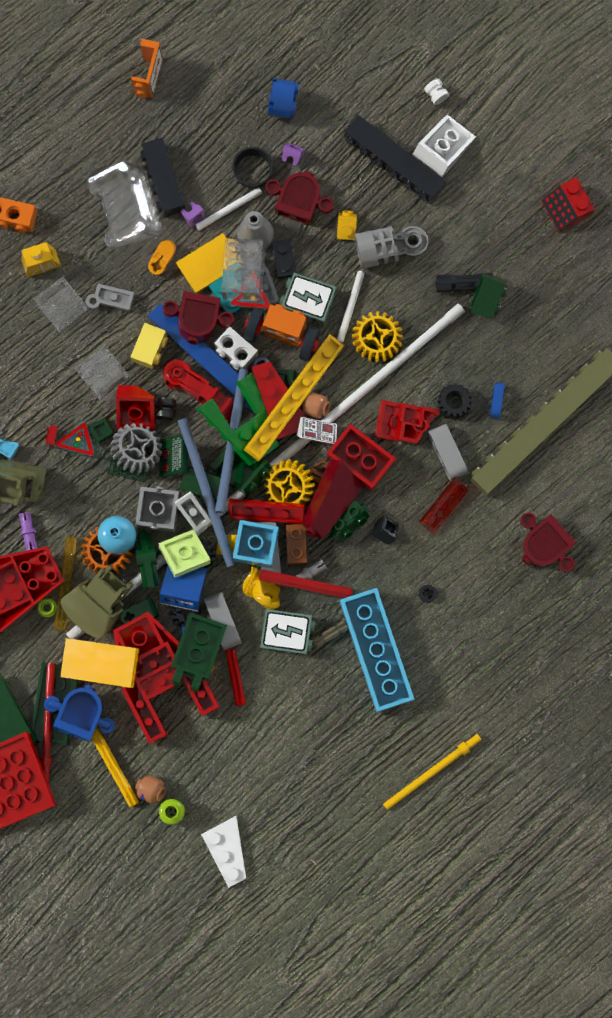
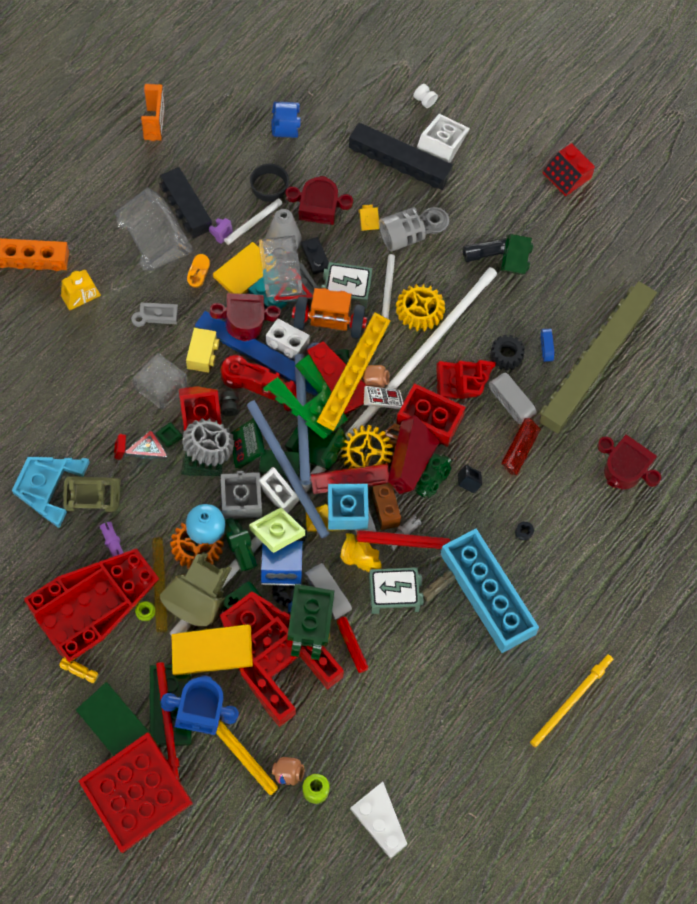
camera: 20 degrees left, 15 degrees down
clear brick [33,277,89,334] -> none
medium lavender tile [282,143,306,166] -> none

